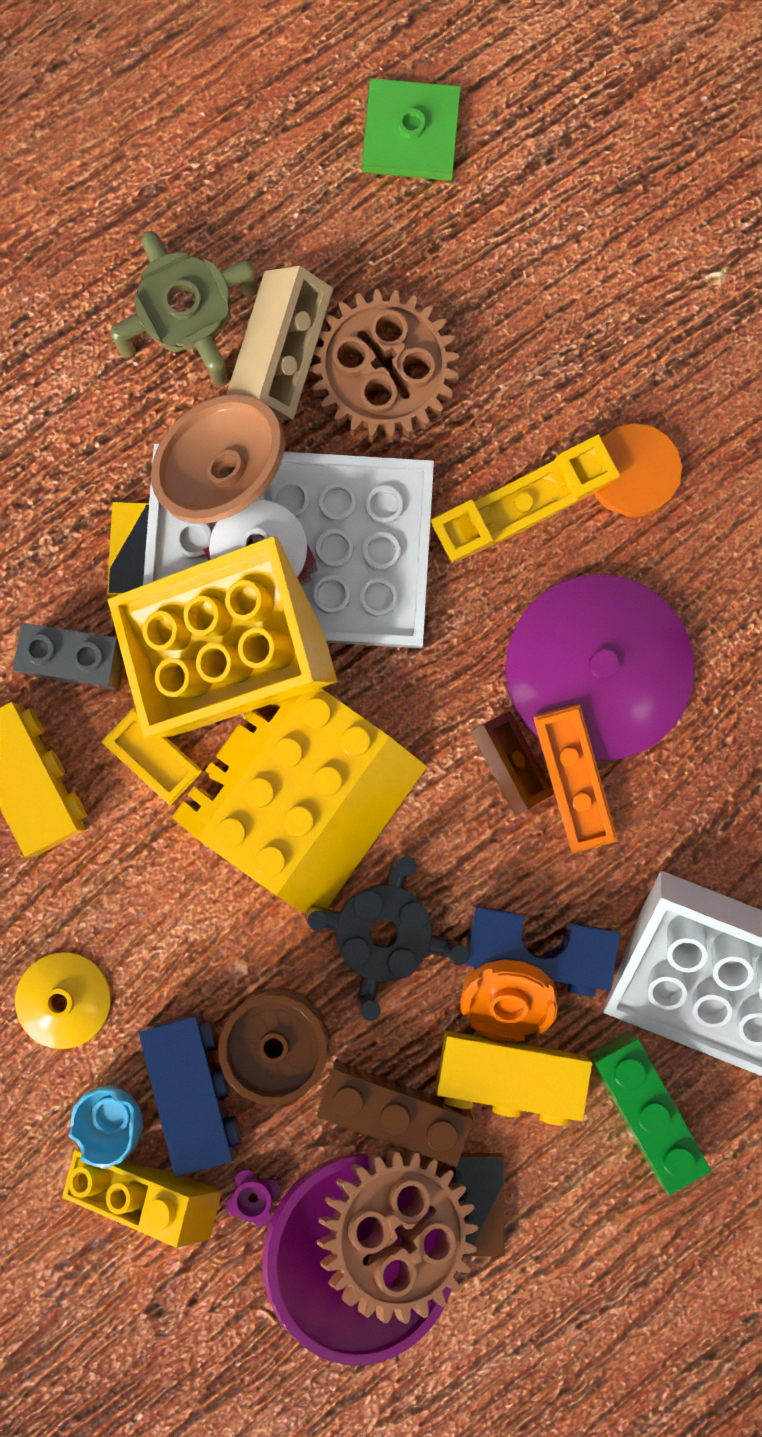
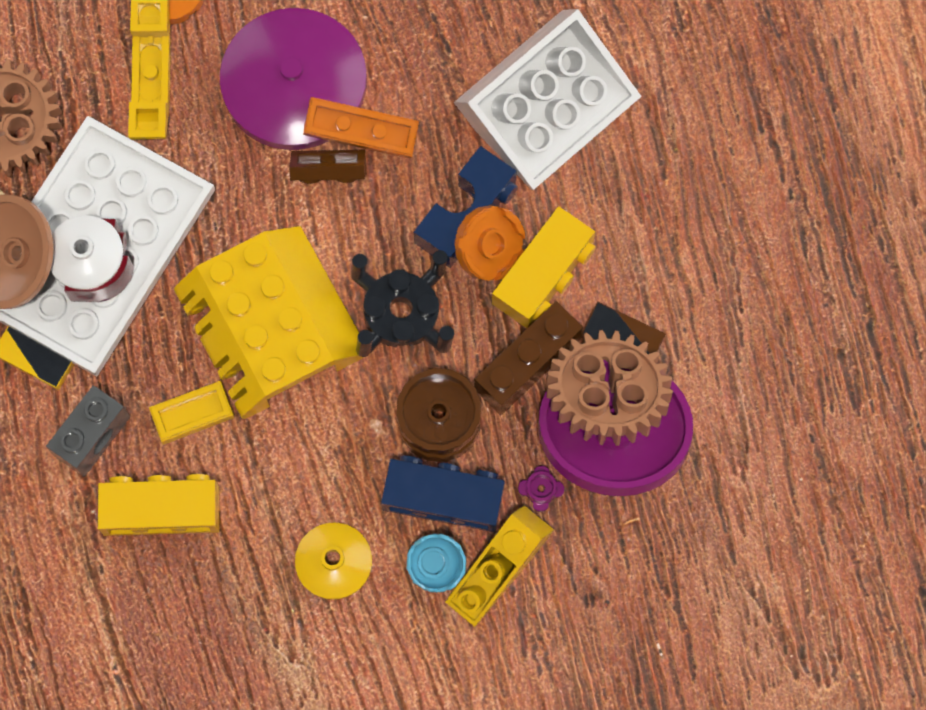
camera: 60 degrees left, 10 degrees down
yellow slope [107,536,337,738] -> none
green brick [587,1031,712,1196] -> none

